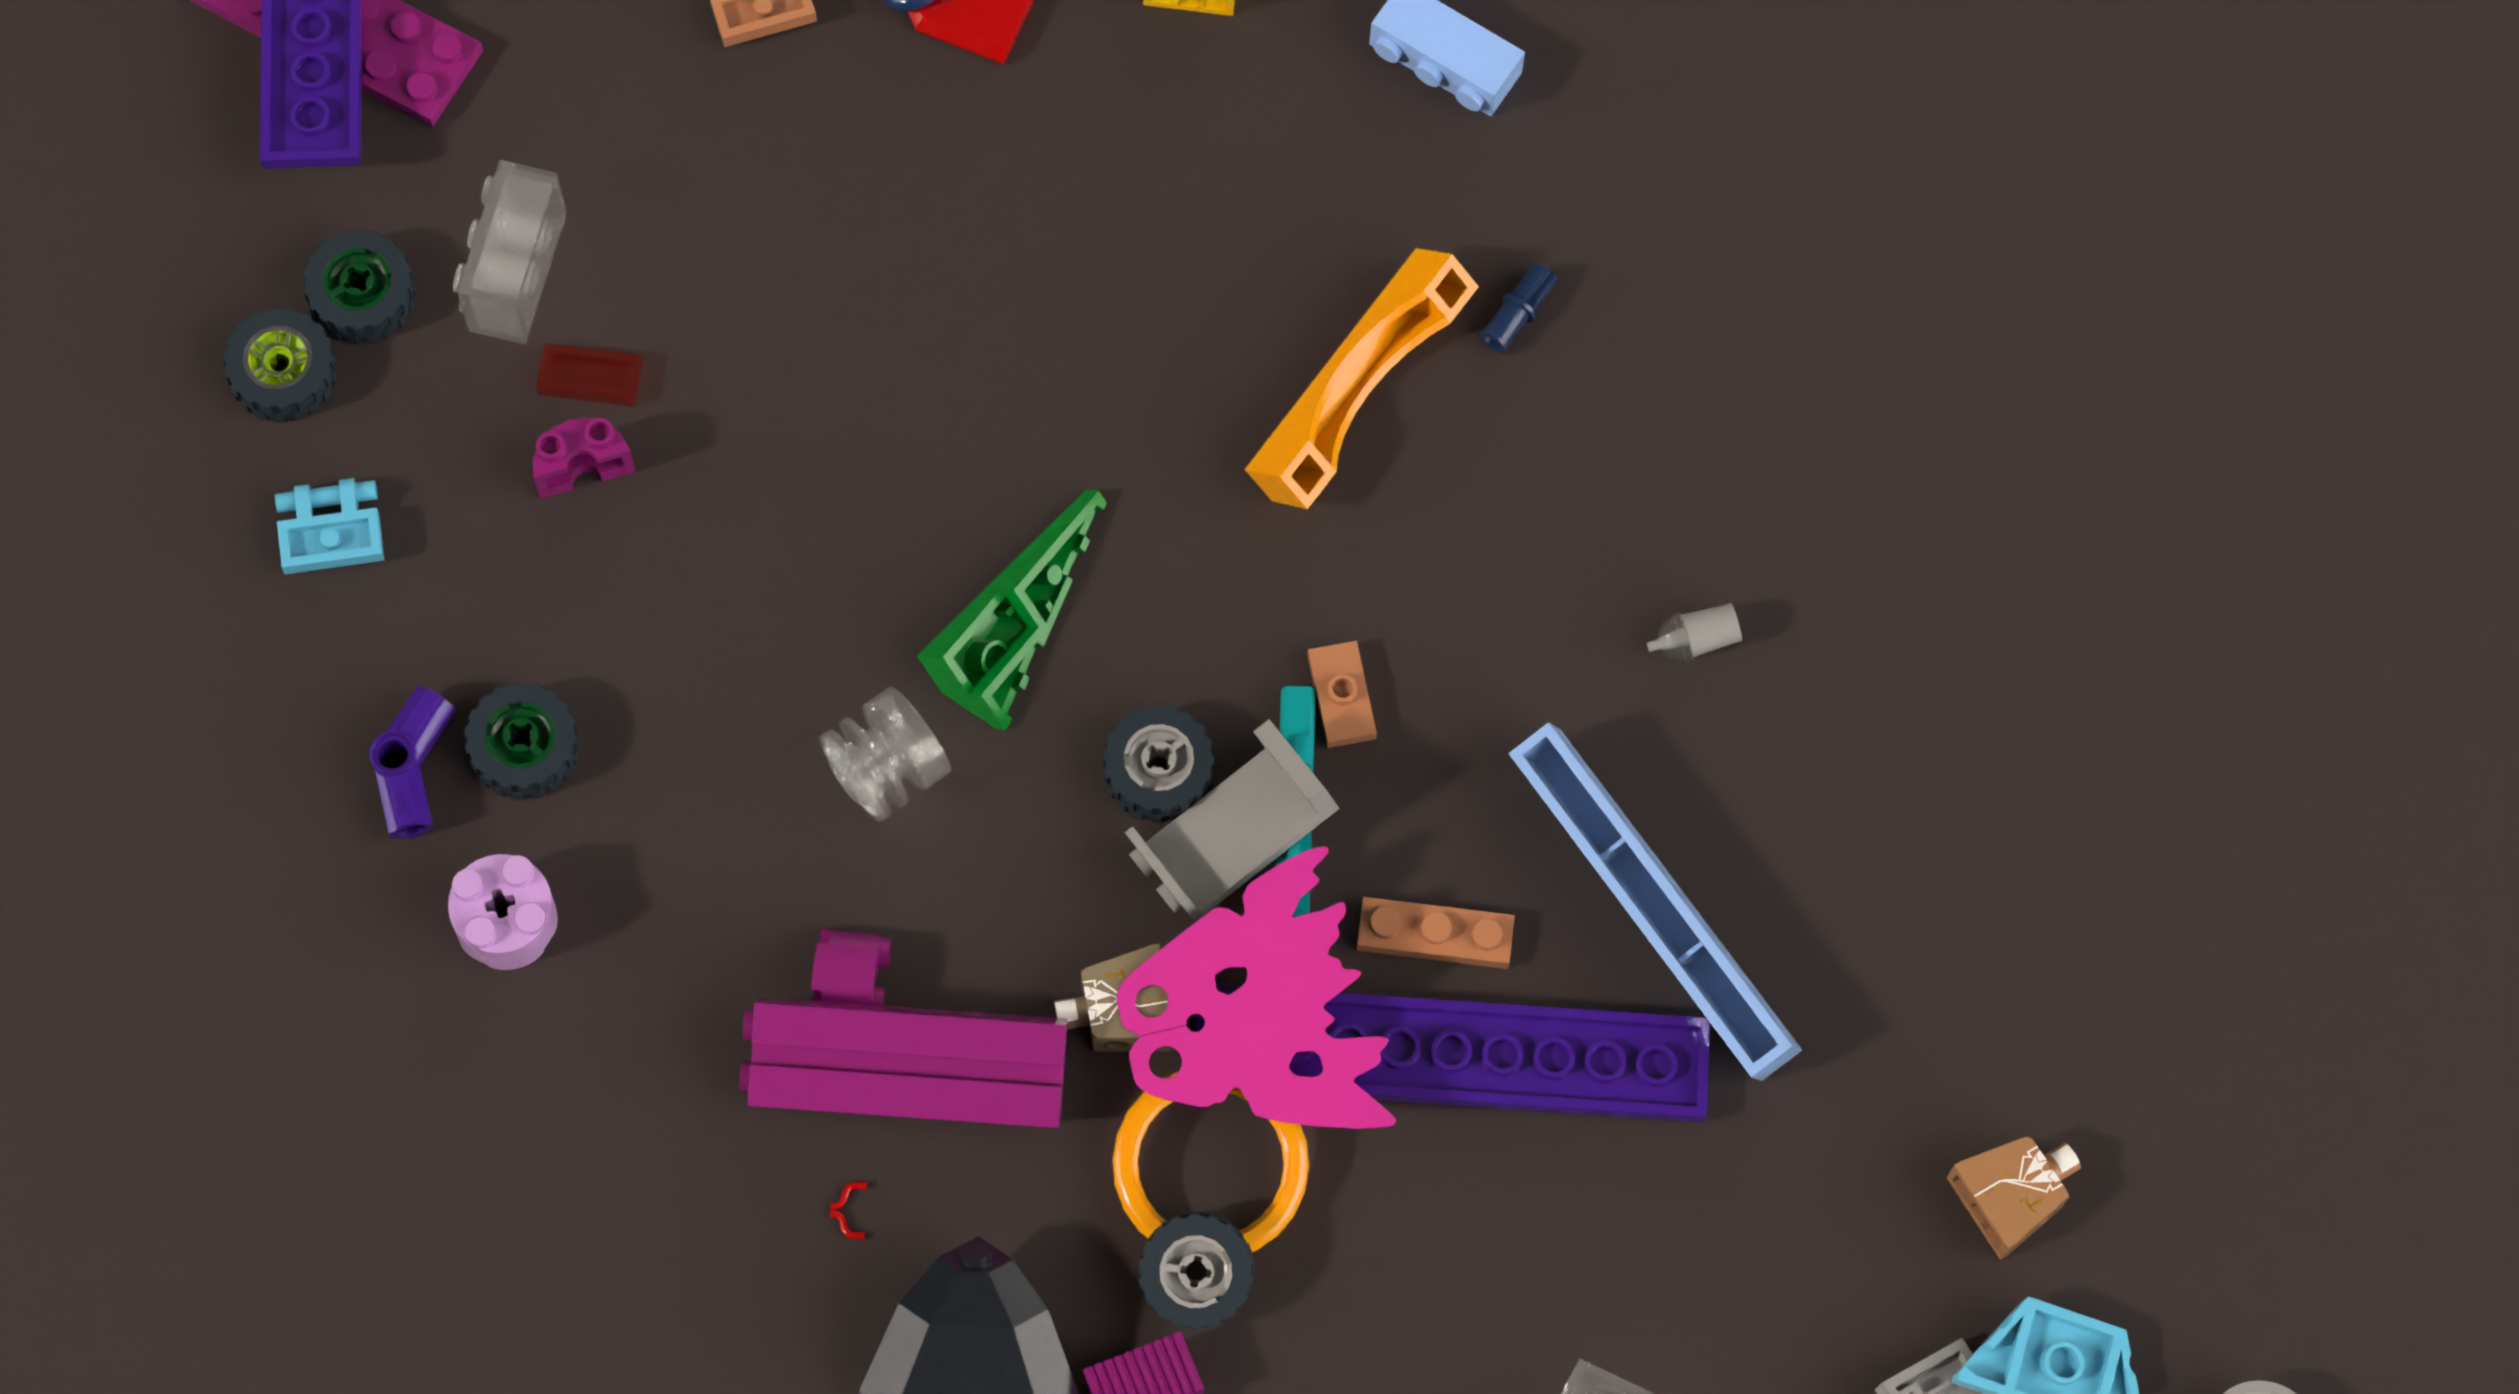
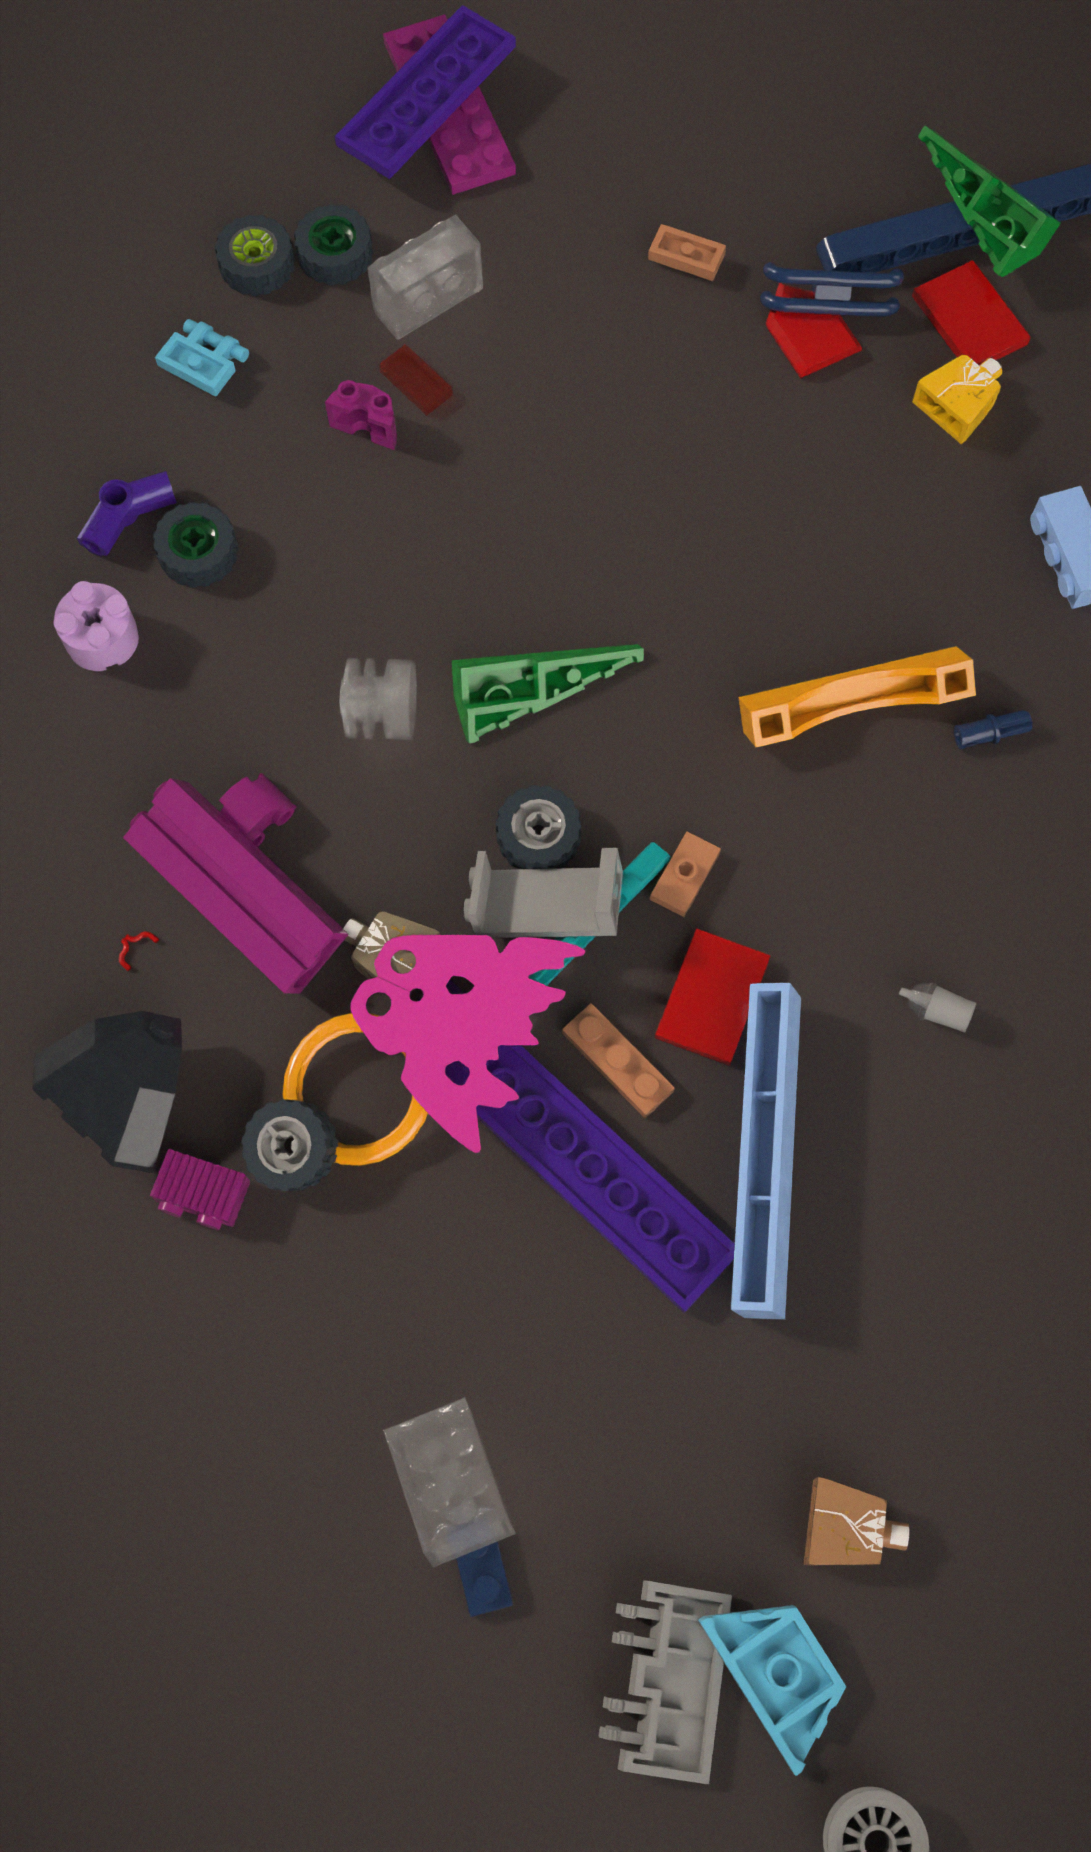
camera: 45 degrees right, 0 degrees up
none -> red tile [655,928,771,1066]

